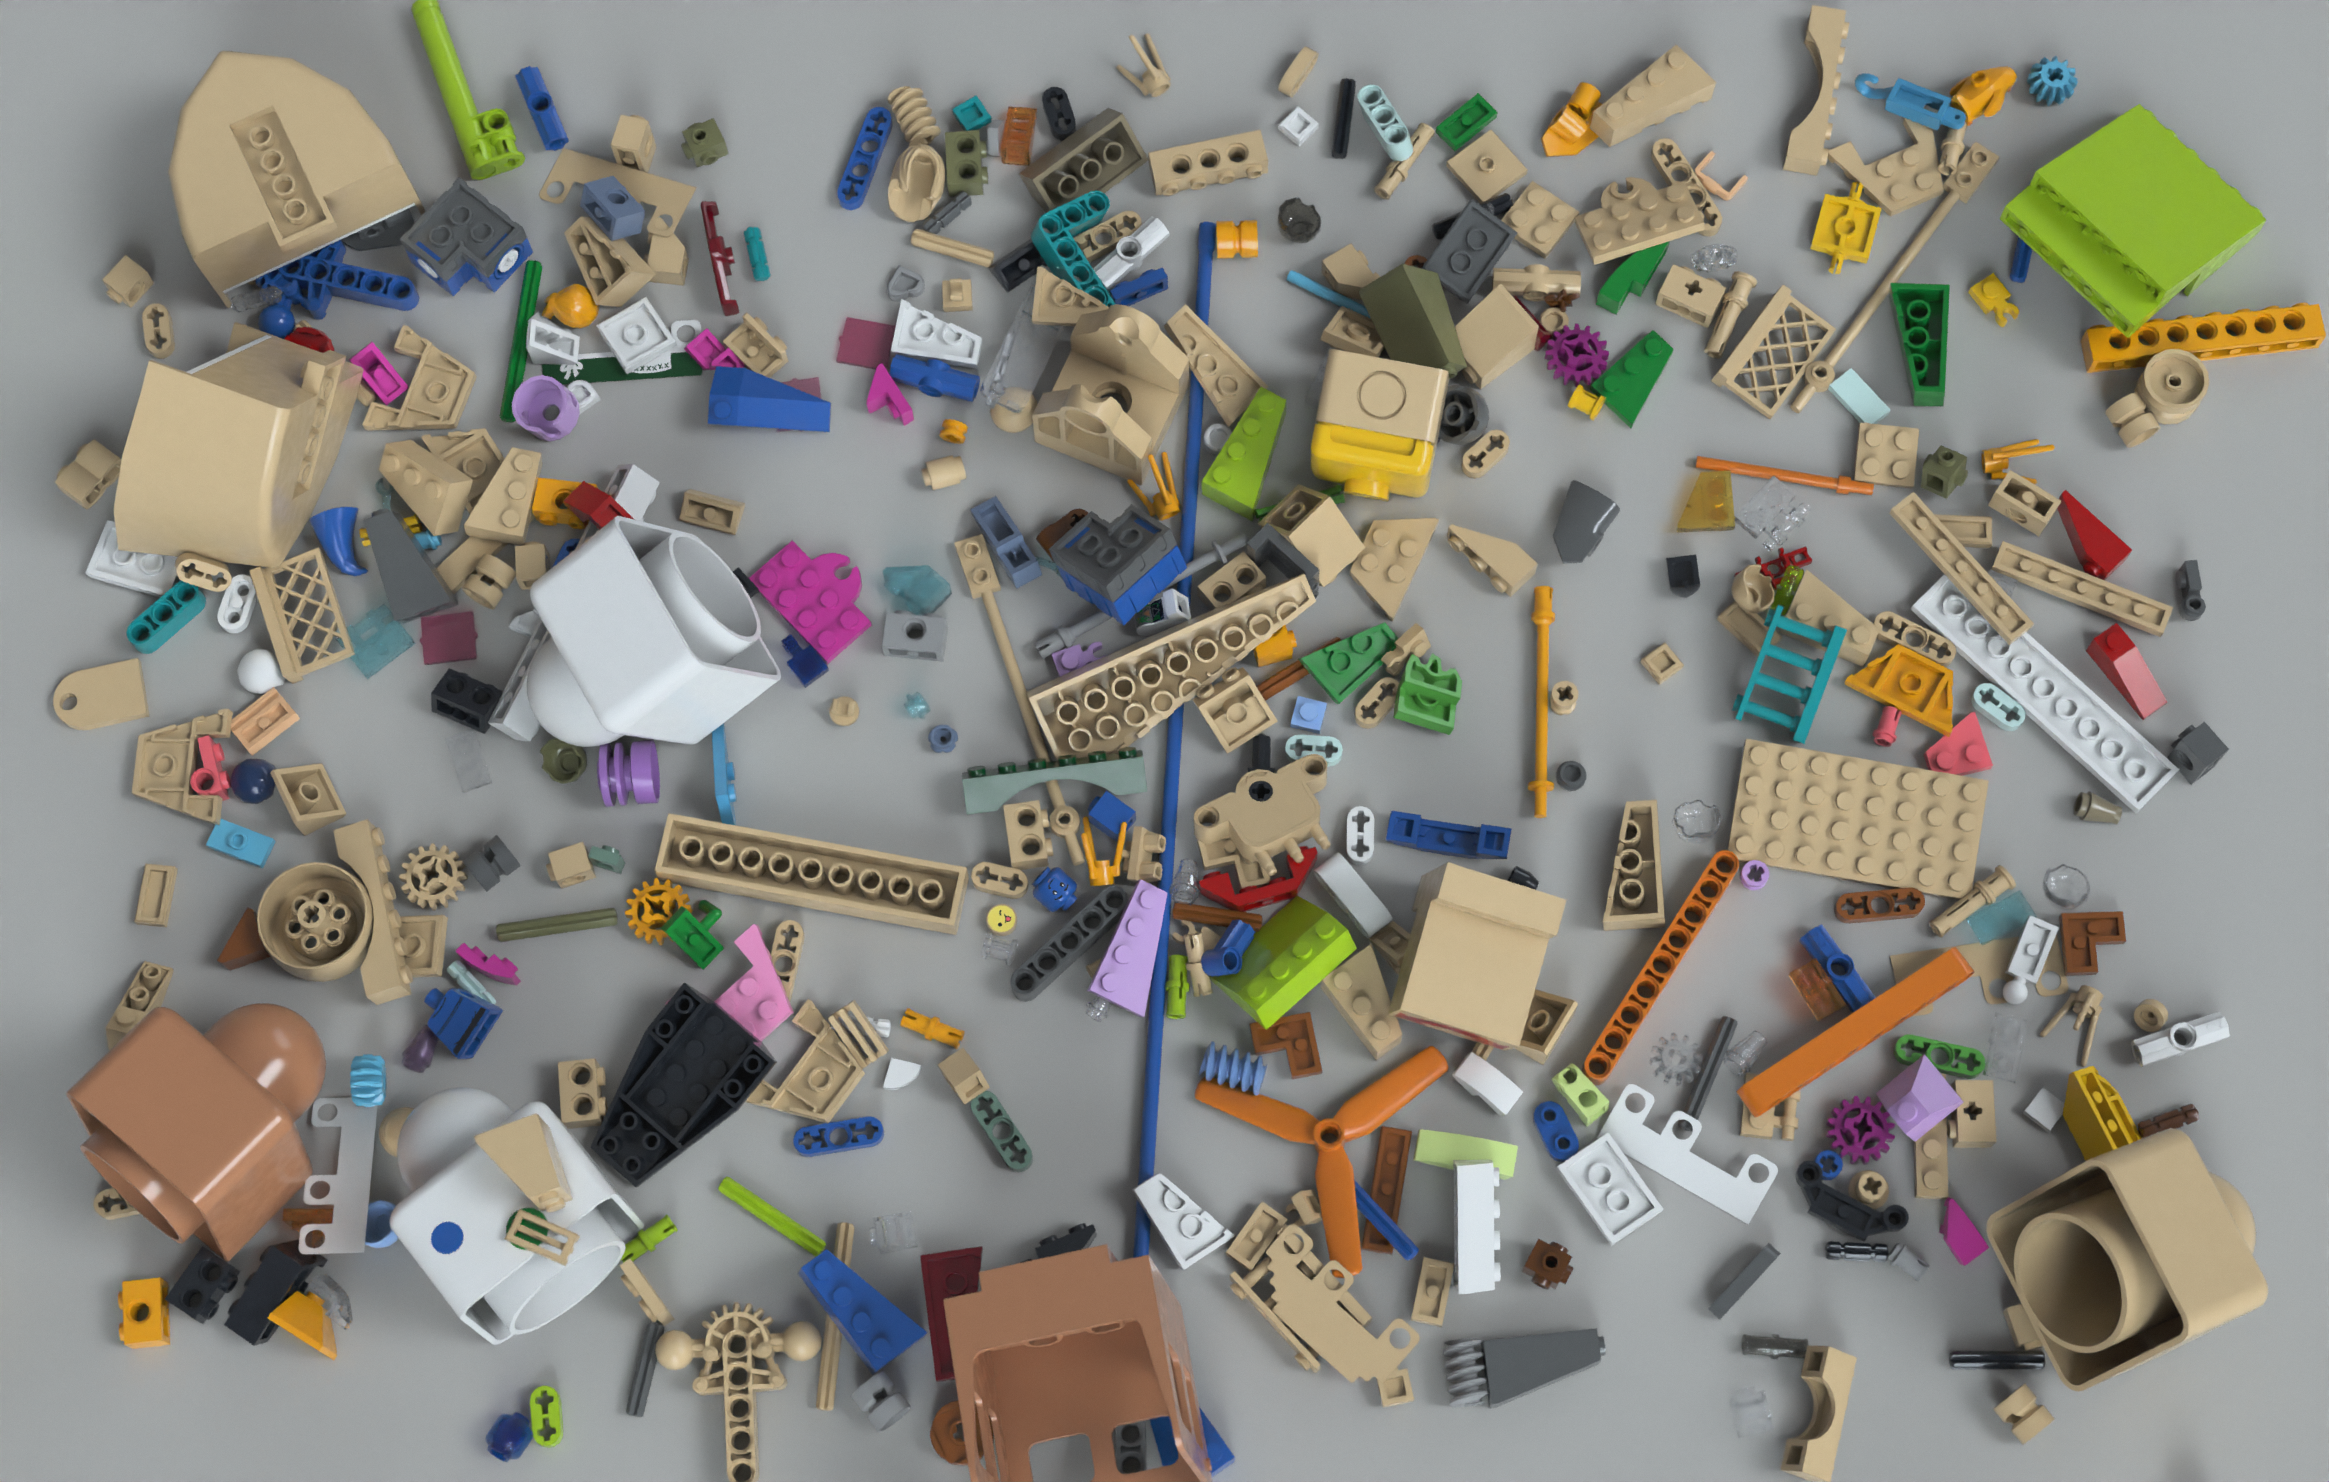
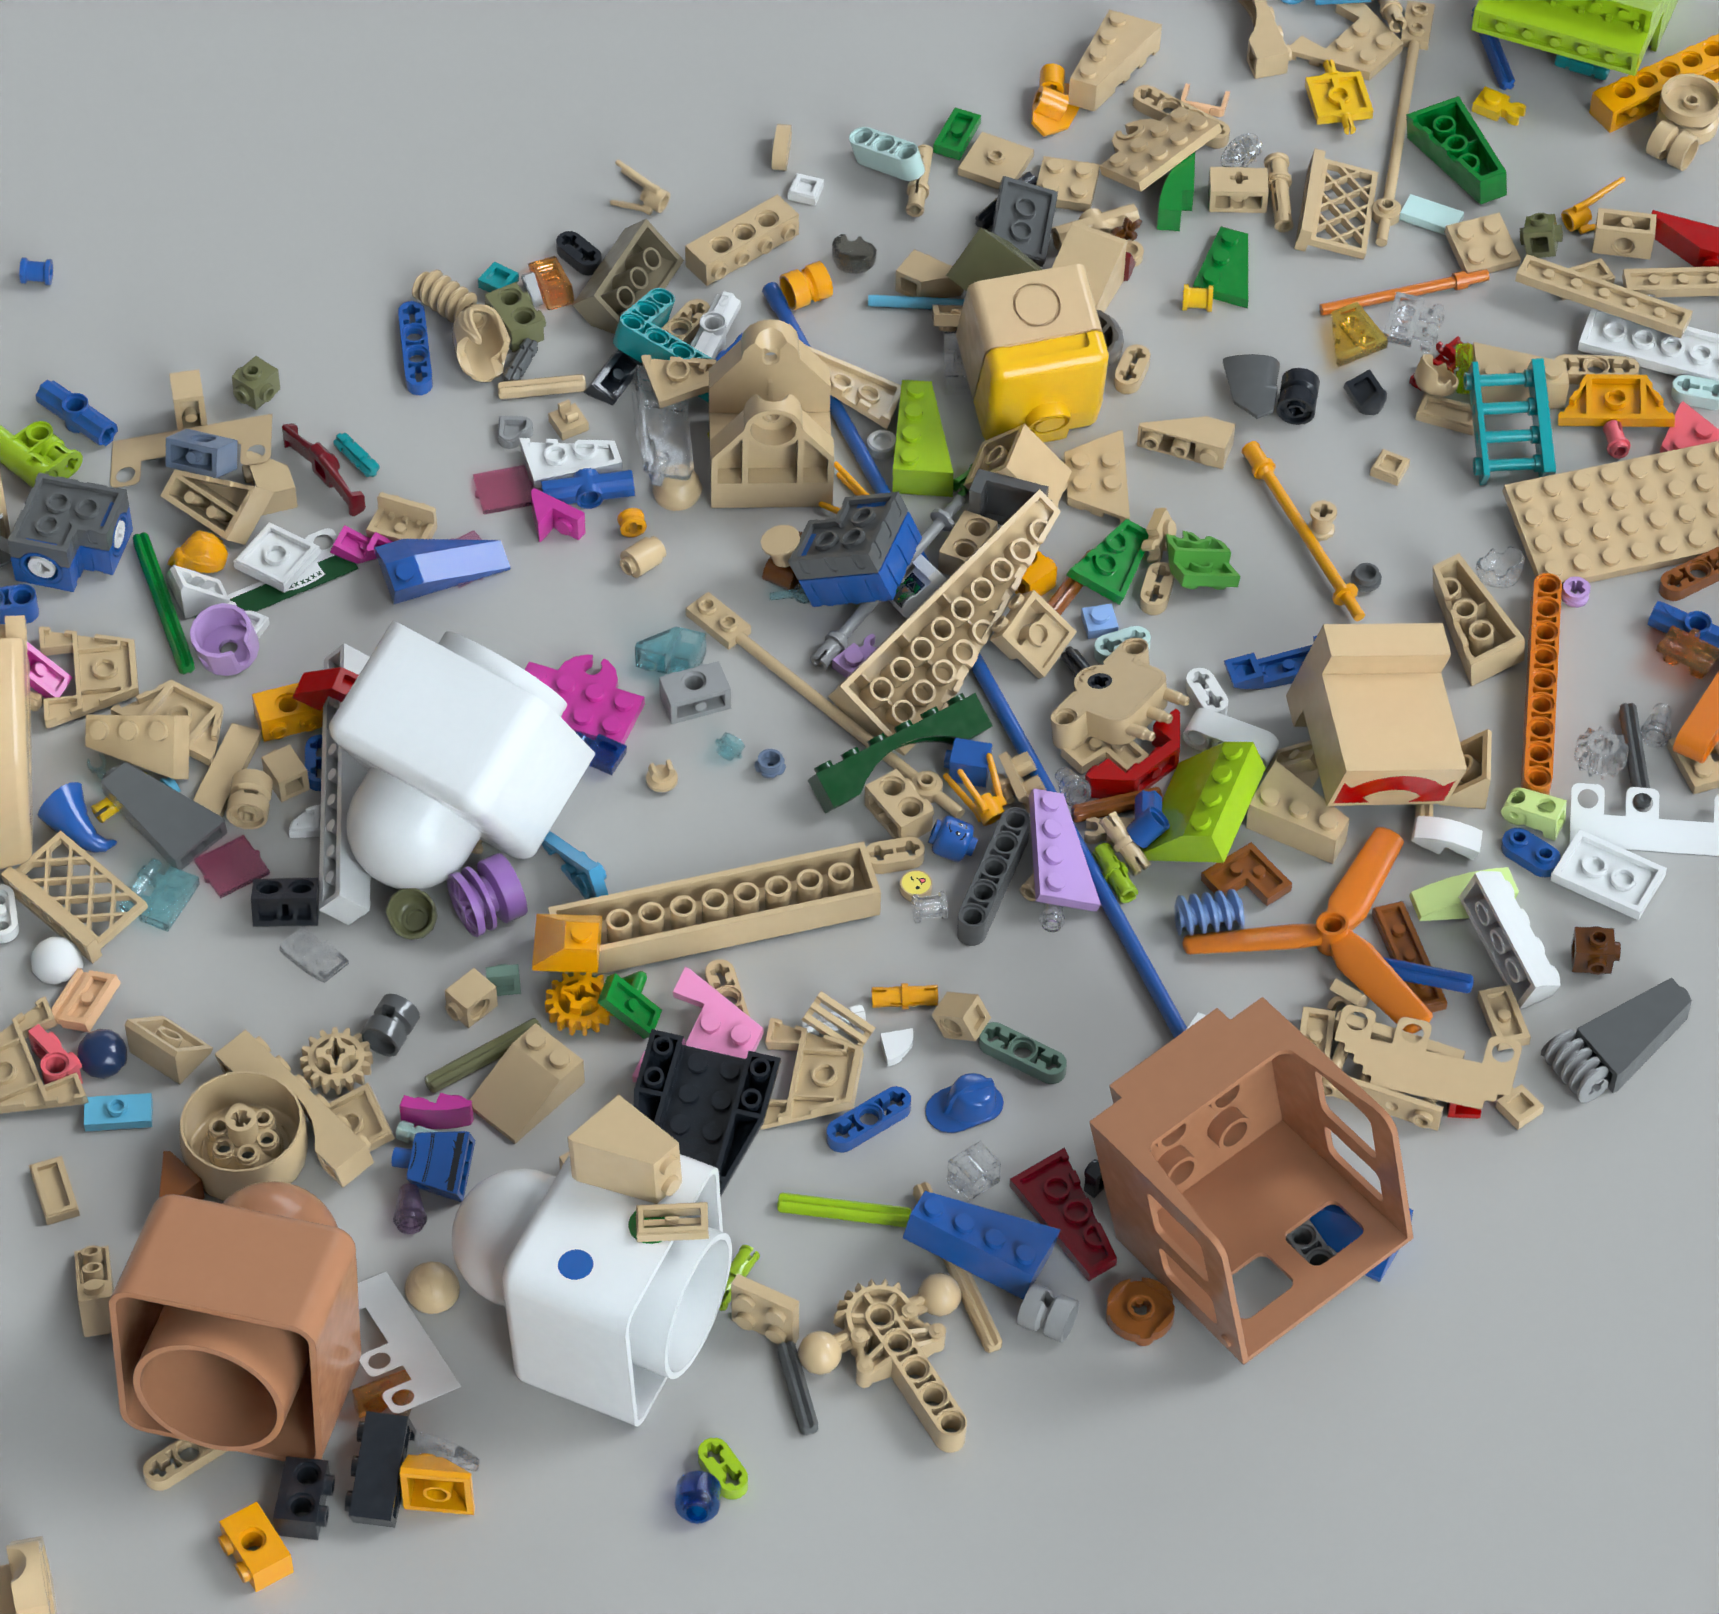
camera: 30 degrees left, 20 degrees down
medium azure gear [350,1054,387,1107] -> none
light blue hair [365,1200,398,1248] -> none
tan wedge [464,447,543,546] -> none
sand blue slope [970,496,1042,589] -> none
black axle [1332,78,1356,159] -> none
magenta gear [1545,323,1609,387] -> none
none -> tan slope [469,1023,585,1144]
none -> light orange slope [532,914,602,973]
none -> tan piece [761,525,800,567]
none -> blue piece [925,1073,1004,1133]
none -> black wheel [1277,368,1320,425]

